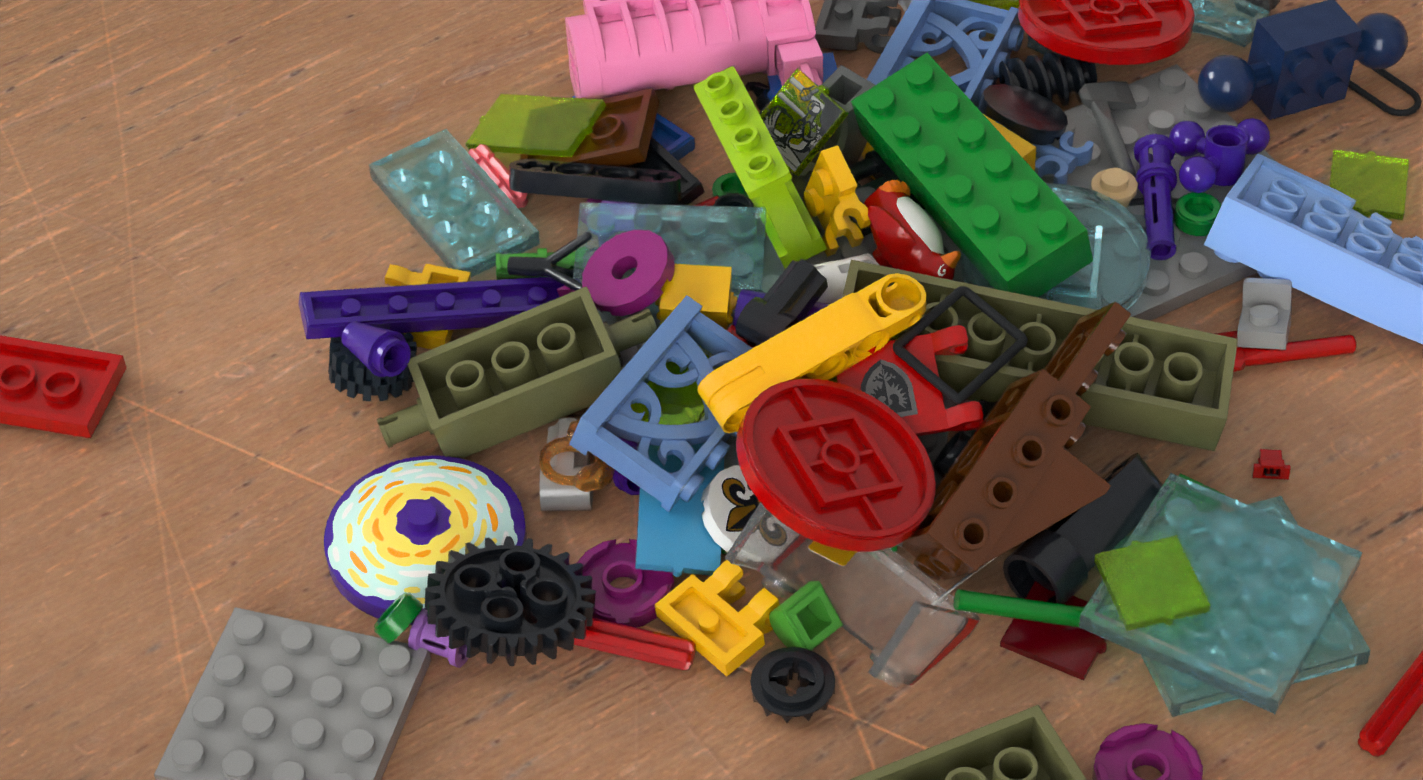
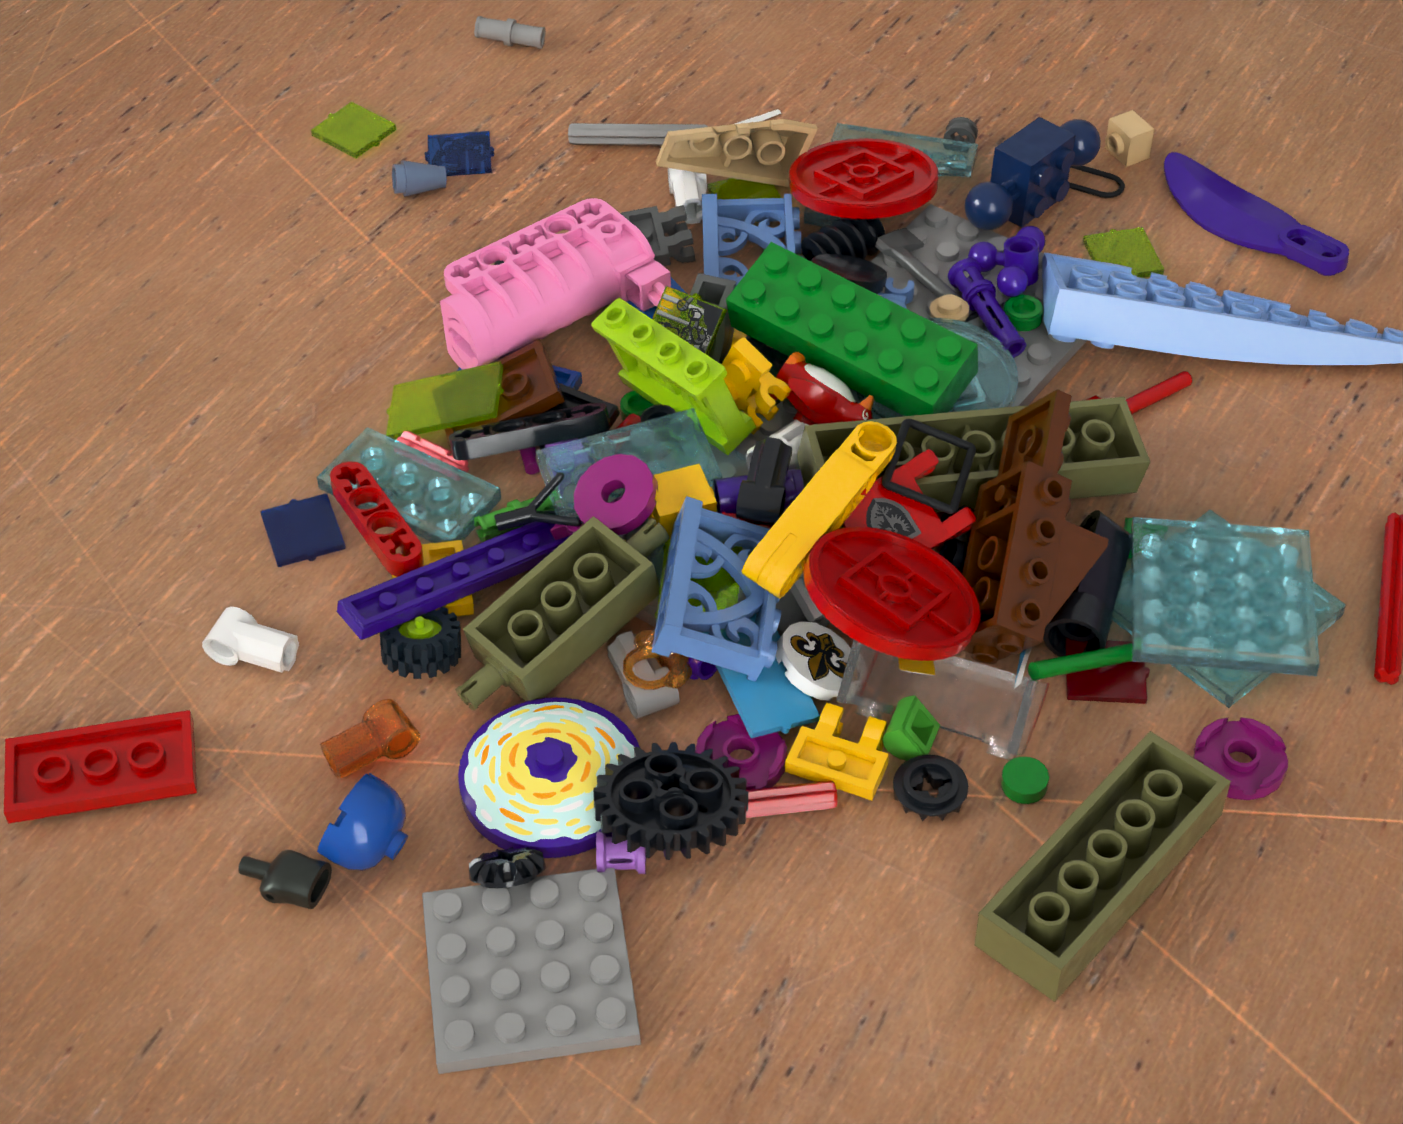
camera: 25 degrees left, 0 degrees up
dark purple cone [341,321,411,377] -> none
green tile [374,592,423,644] -> none
clear neon green piece [1094,535,1211,631] -> none
light grey bracket [1237,278,1292,350] -> none
red piece [1252,449,1291,480] -> none
none -> white piece [202,607,299,673]
none -> pearl dark grey piece [238,850,332,909]
none -> clear blue piece [260,493,346,567]
none -> blue cylinder [317,773,408,871]
none -> clear orange piece [320,699,420,779]
none -> red beam [330,462,424,577]
none -> black gear [469,847,546,888]
none -> green tile [1001,756,1049,804]

